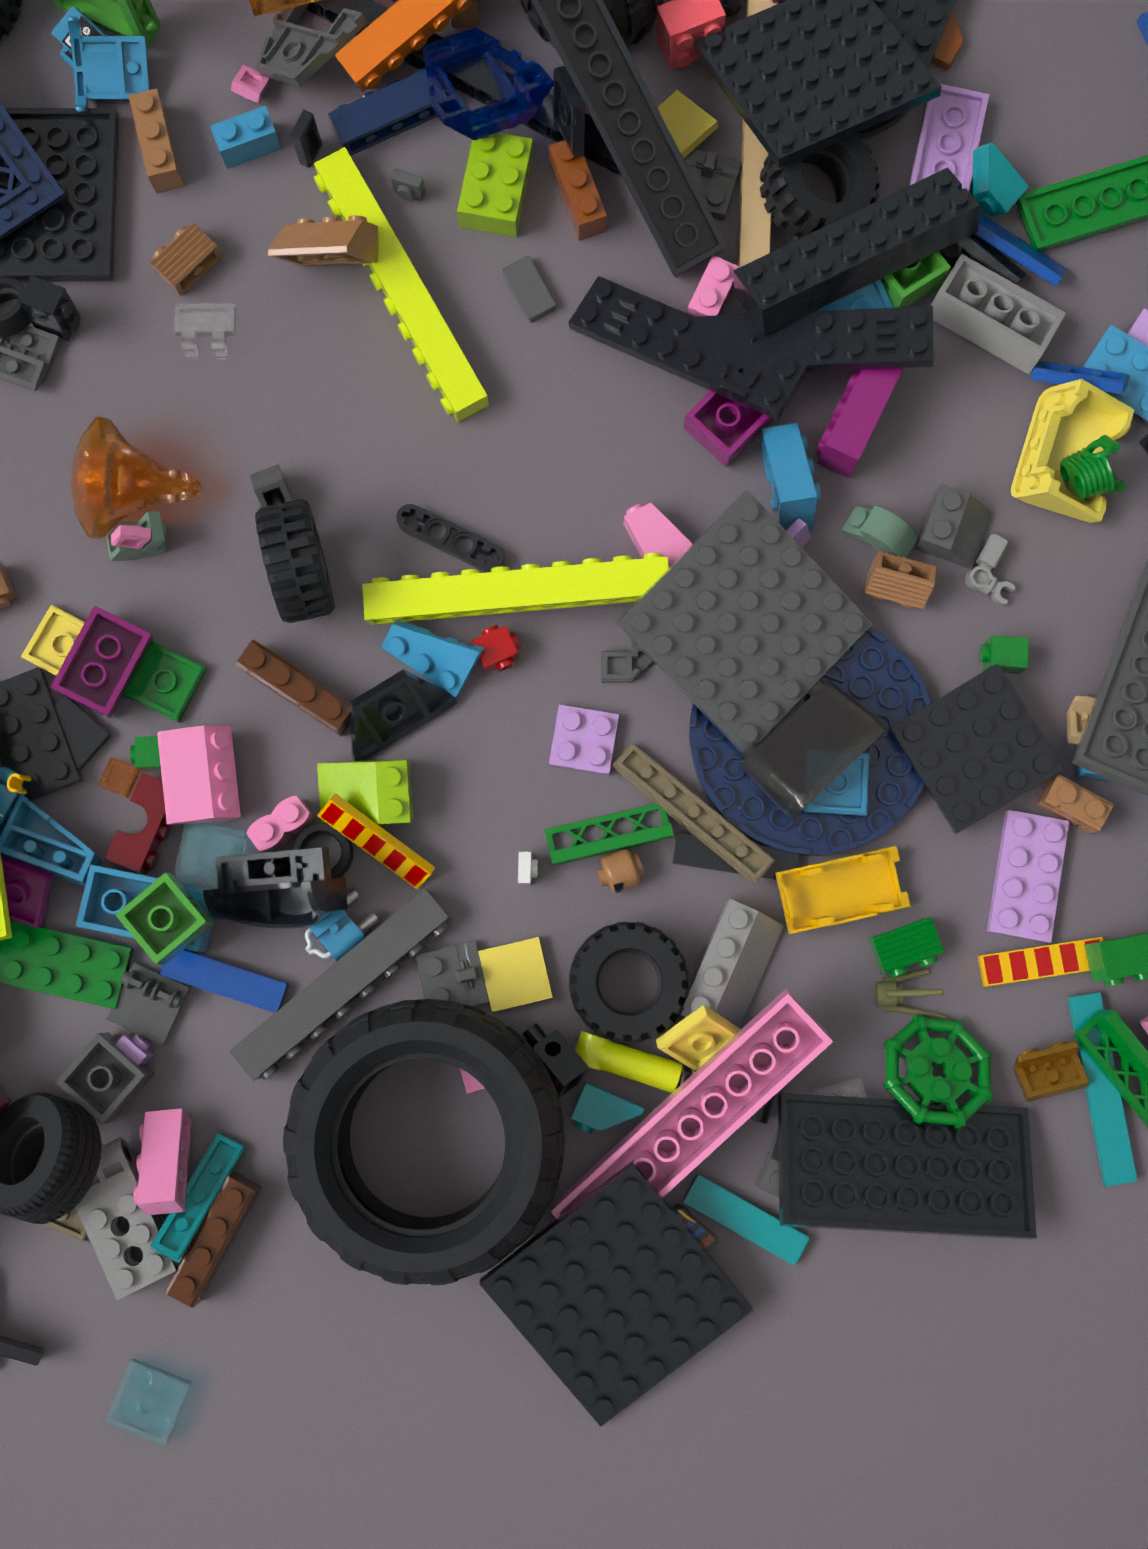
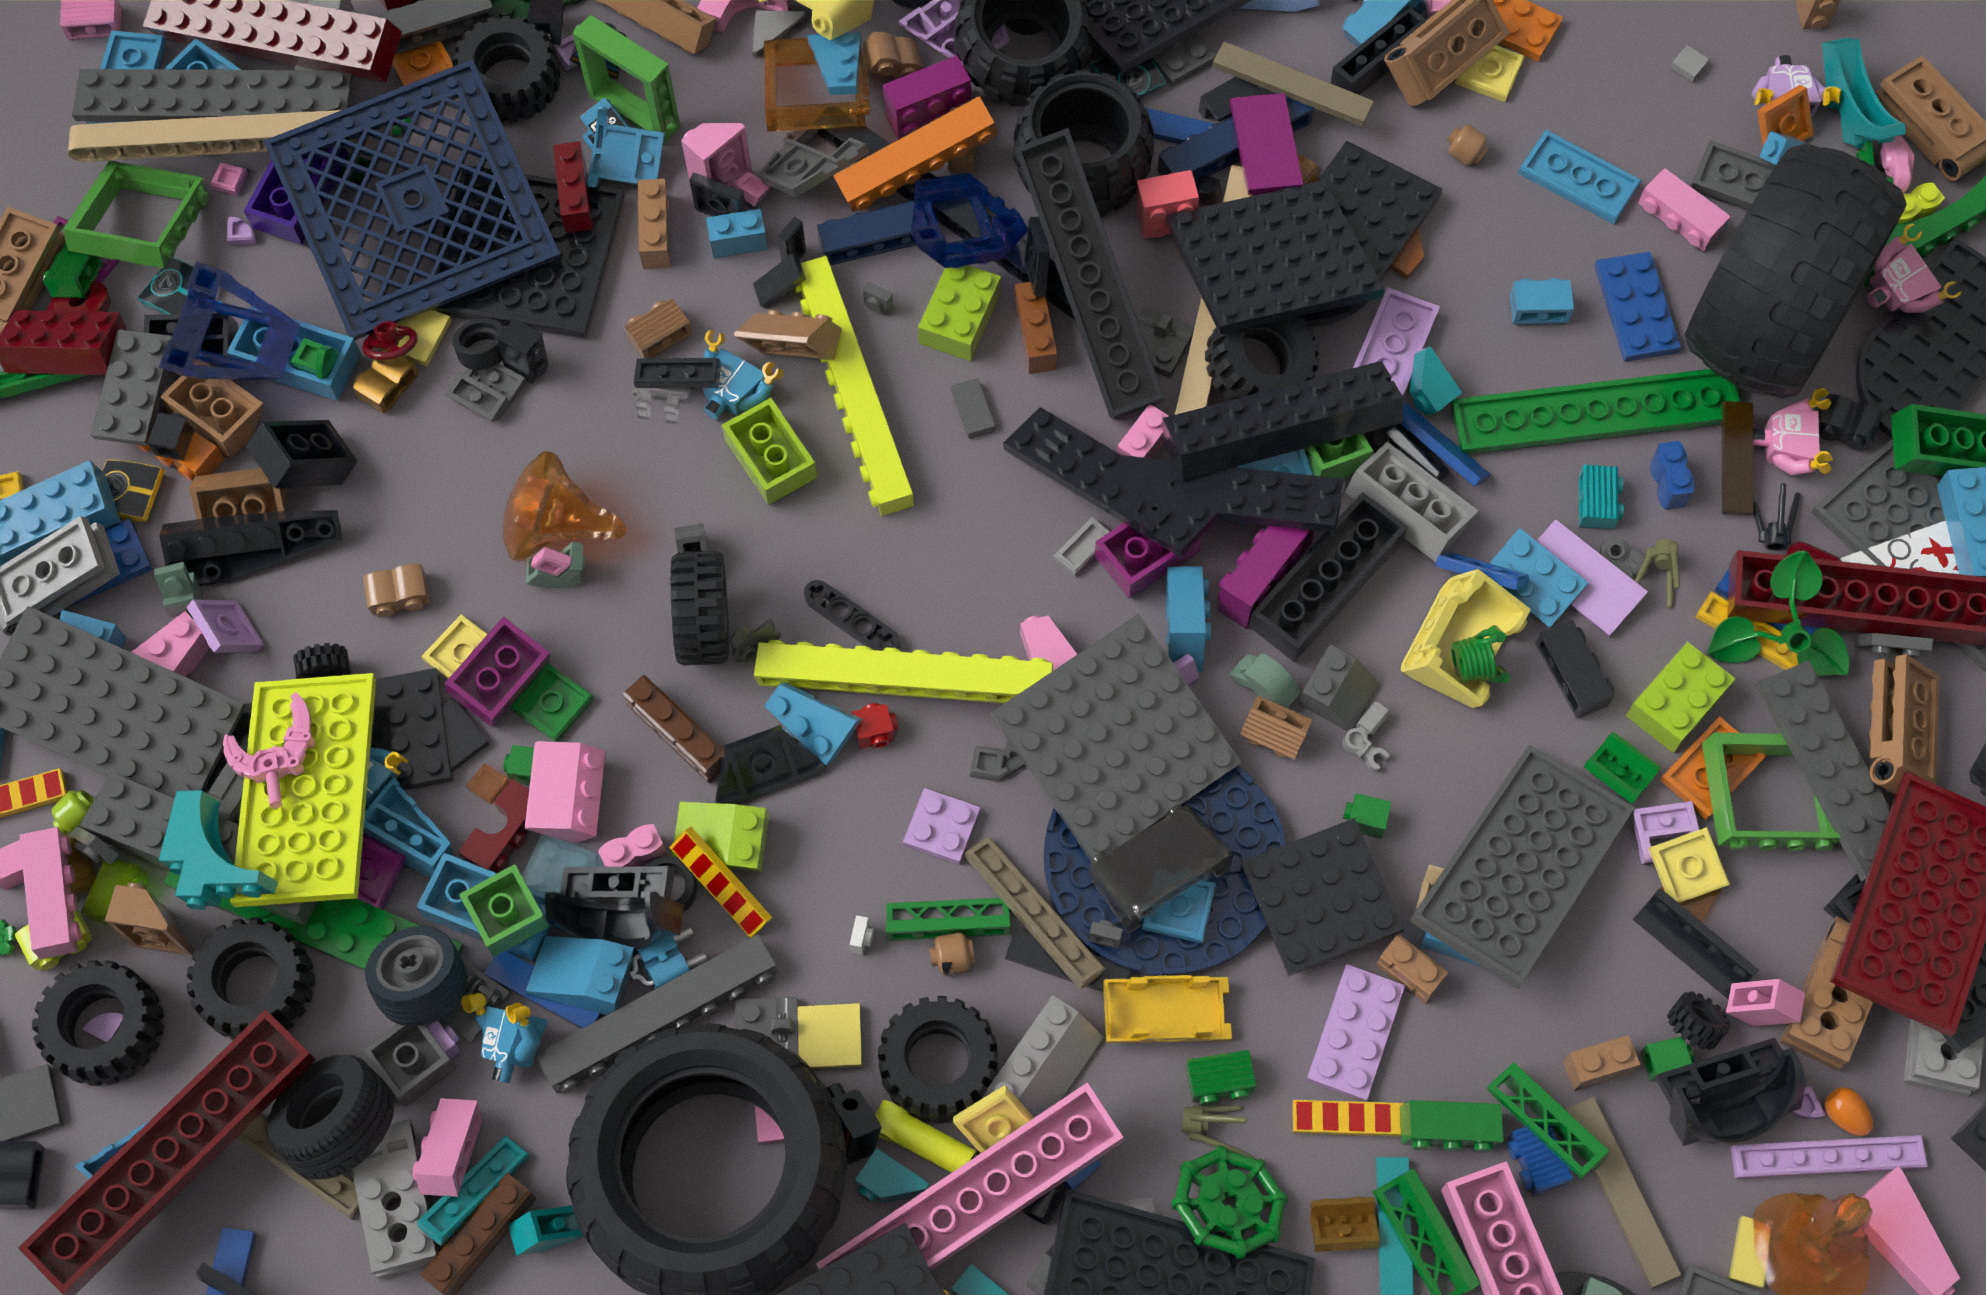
camera: 10 degrees right, 15 degrees down
light yellow tile [657,90,718,159] -> none
none -> black wheel [365,926,467,1026]
none -> dark azure torso [461,993,547,1083]
none -> teal slope [508,1205,584,1256]
none -> dark azure slope [526,936,634,1015]
none -> dark red brick [553,141,593,233]
none -> black tile [633,358,722,388]
none -> bright pink slope [681,123,752,187]
none -> black tile [689,172,747,217]
none -> dark azure torso [703,330,784,420]
none -> lime brick [722,398,817,505]
none -> dark grey plate [729,619,781,662]
none -> black tile [753,254,806,309]
none -> light grey tile [1053,517,1110,577]
none -> dark grey plate [1089,920,1123,949]
none -> black brick [1249,492,1408,662]
none -> dark azure brick [1510,278,1574,324]

